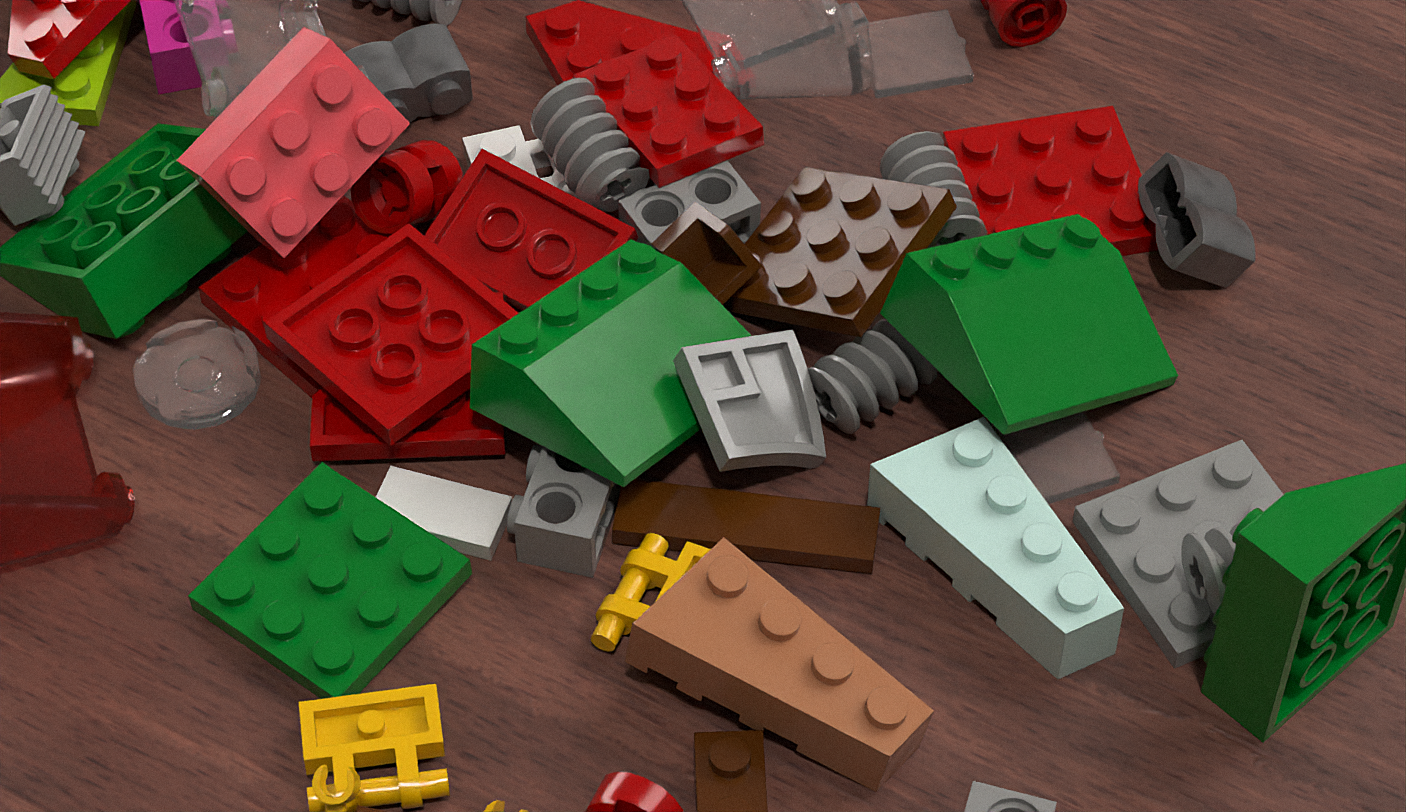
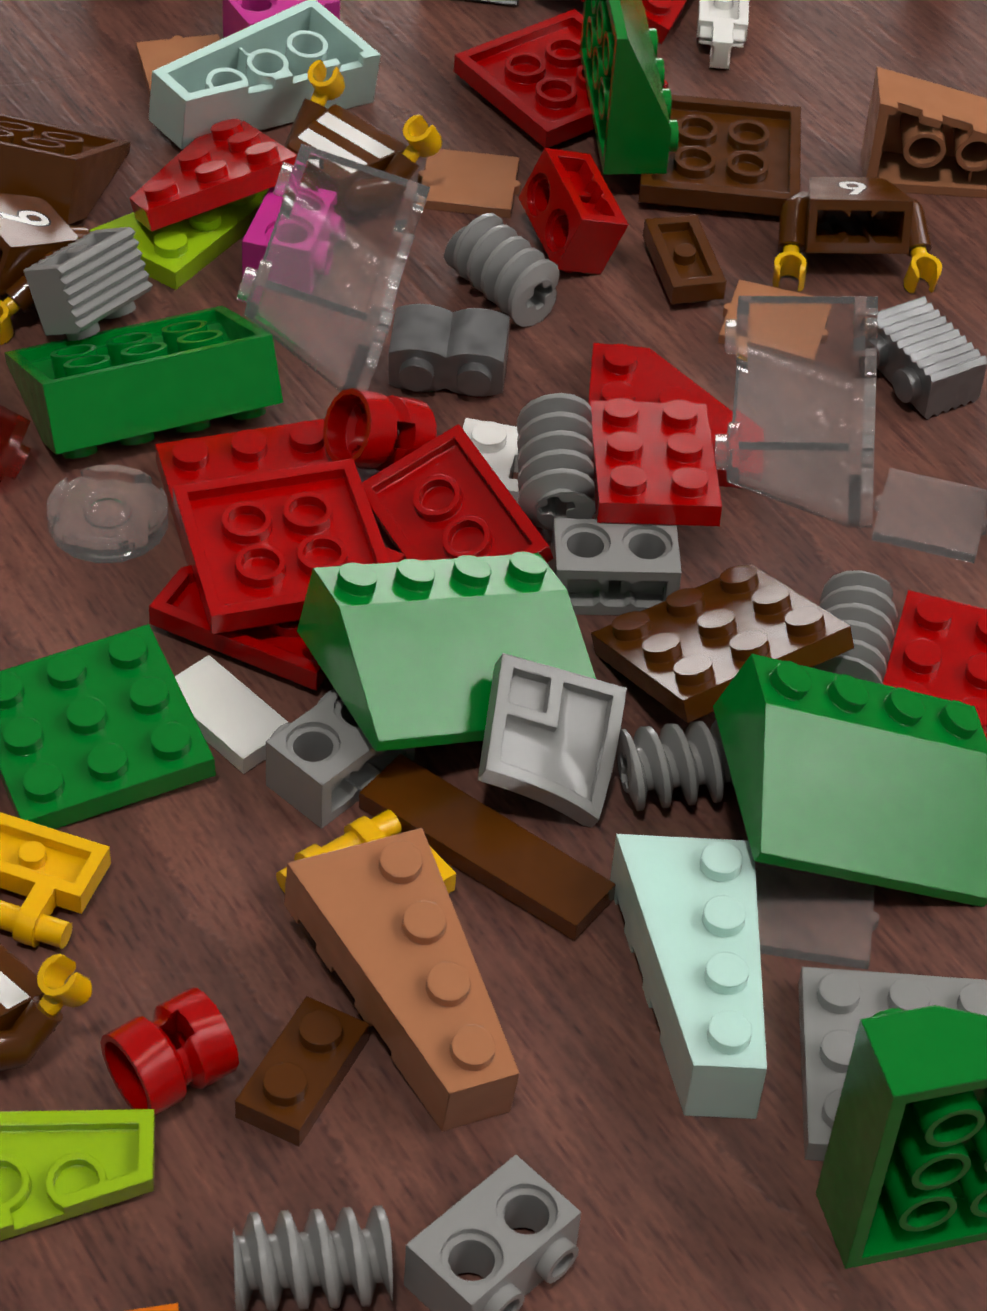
camera: 25 degrees right, 5 degrees down
coral brick [176,27,410,258] -> none
reddish brown panel [651,201,762,305] -> none

